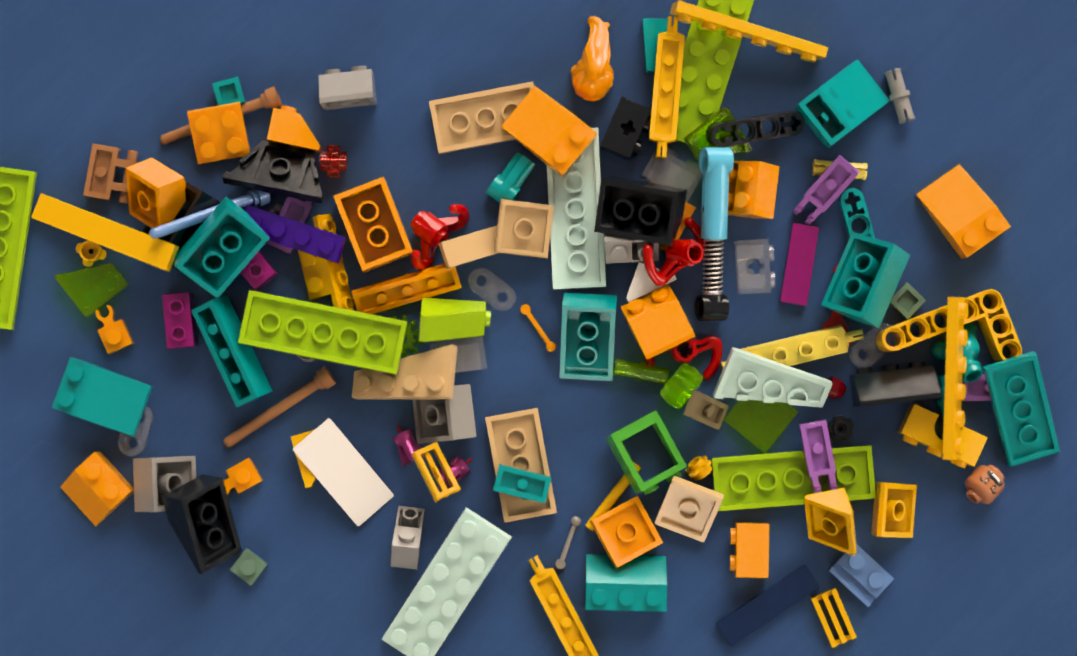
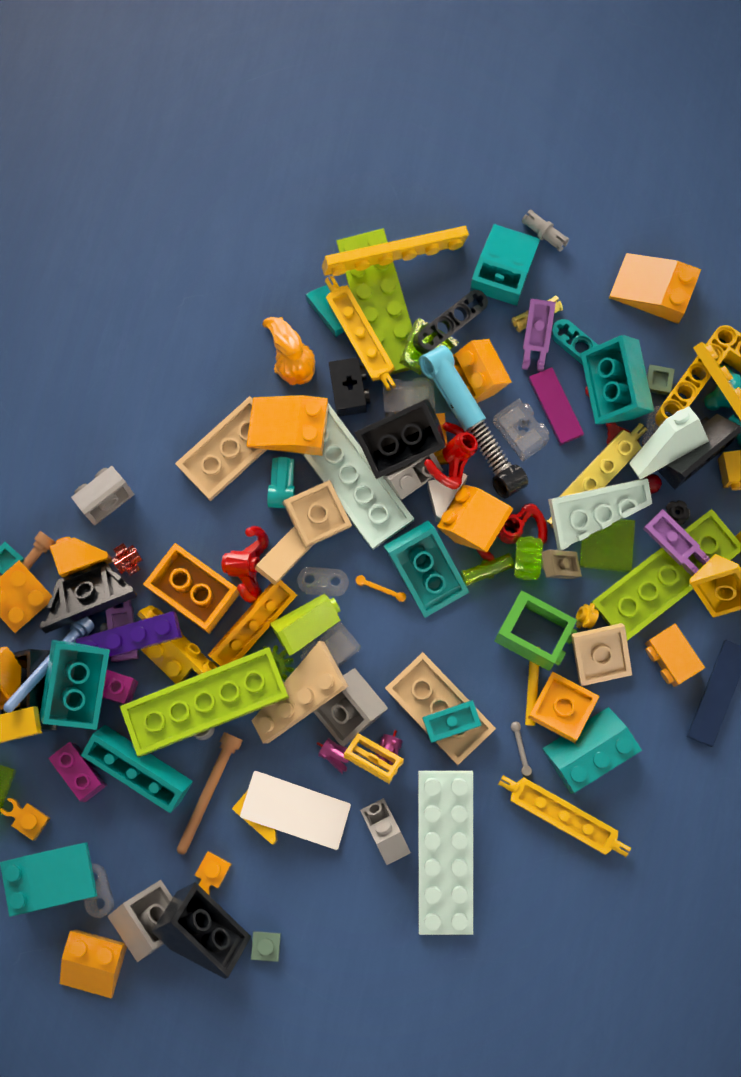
camera: 25 degrees left, 10 degrees down
none -> light aqua slope [629,406,709,480]

